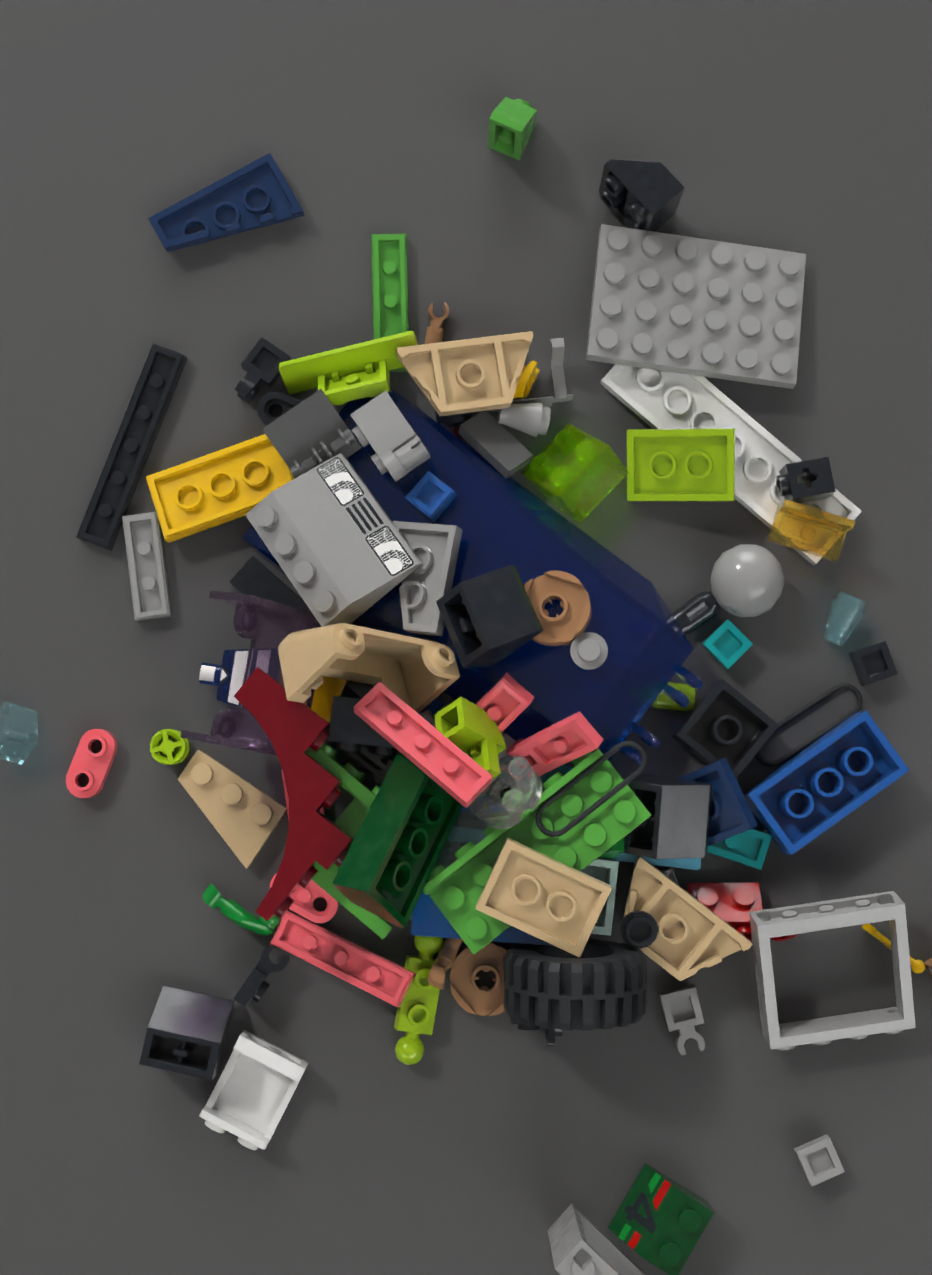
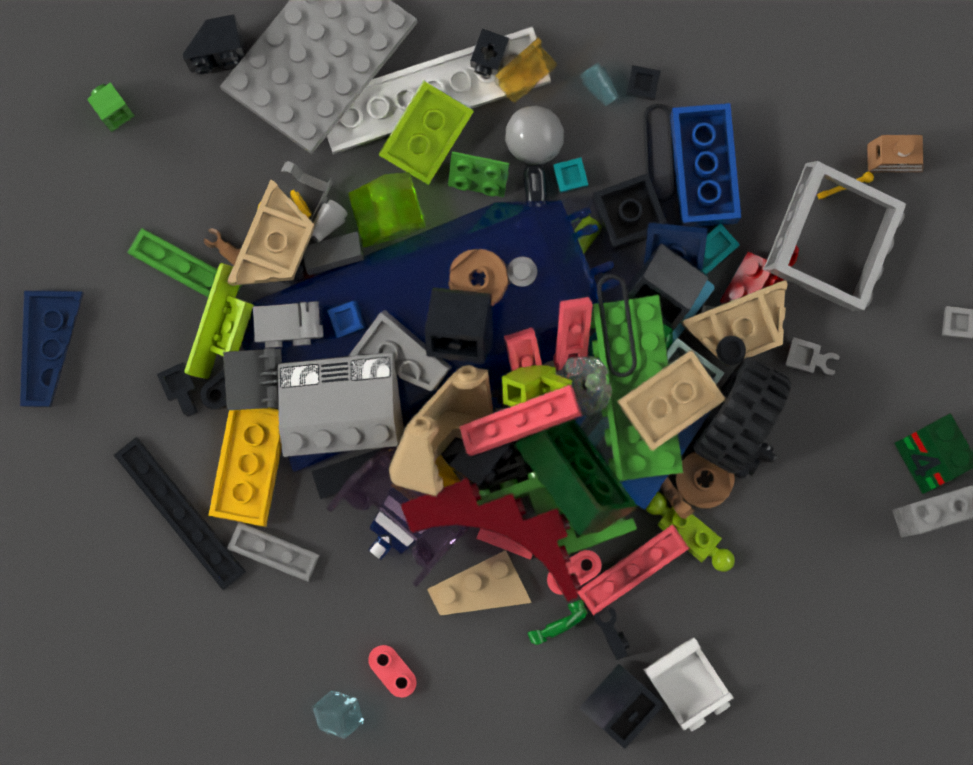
camera: 55 degrees left, 0 degrees up
lime wheel [150,729,190,765] -> none
none -> bright green hinge [448,151,509,197]

